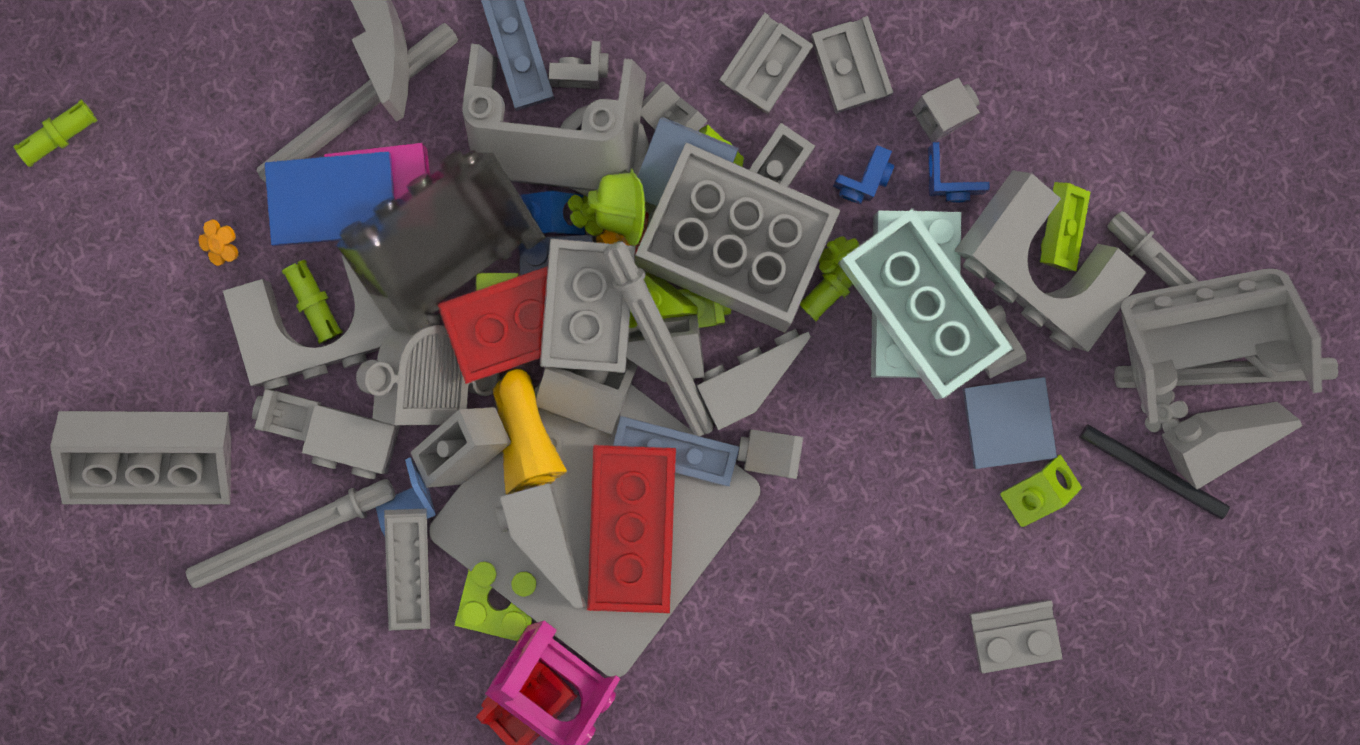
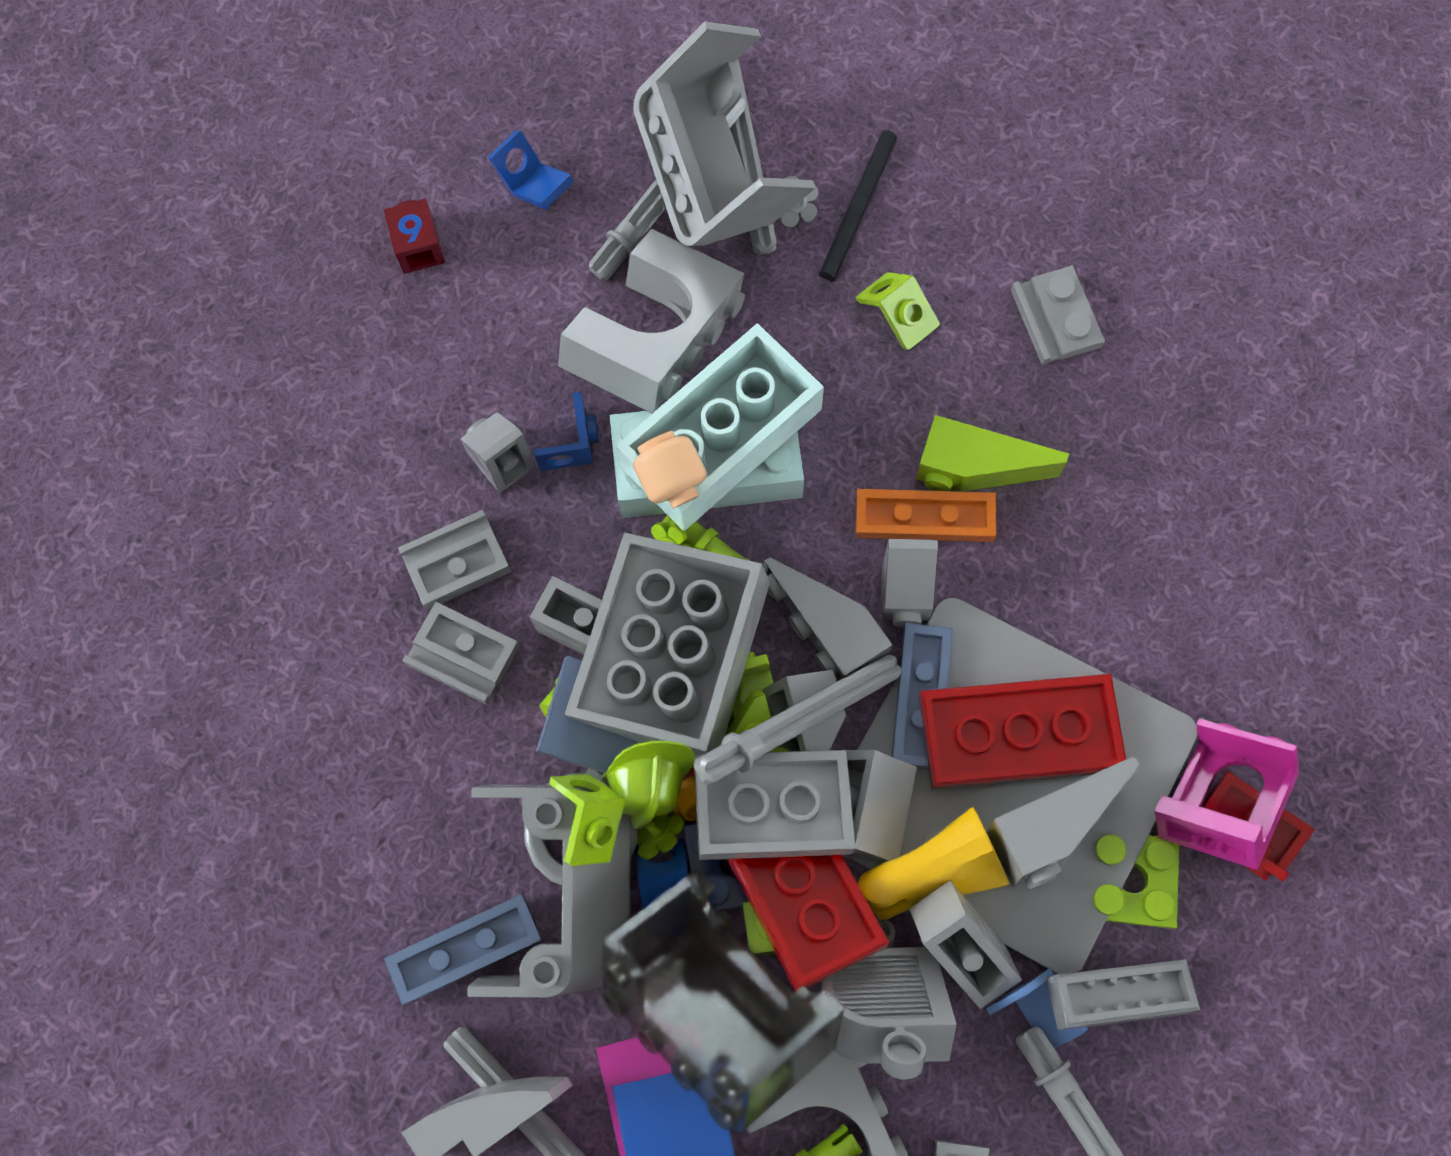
camera: 90 degrees left, 15 degrees down
light grey brick [302,405,400,479] -> none
light grey bracket [549,41,609,89] -> none
light grey bracket [641,82,708,132] -> none
blue bracket [833,145,895,204] -> none
sand blue tile [962,377,1057,469] -> none
lime plate [1040,182,1091,271] -> none
light grey slope [1162,402,1302,489] -> none
none -> dark red brick [384,198,446,274]
none -> blue bracket [488,130,574,210]
none -> lime bracket [549,774,626,866]
none -> light nougat head [633,430,707,509]
none -> orange plate [855,489,996,542]
none -> lime slope [916,415,1069,492]

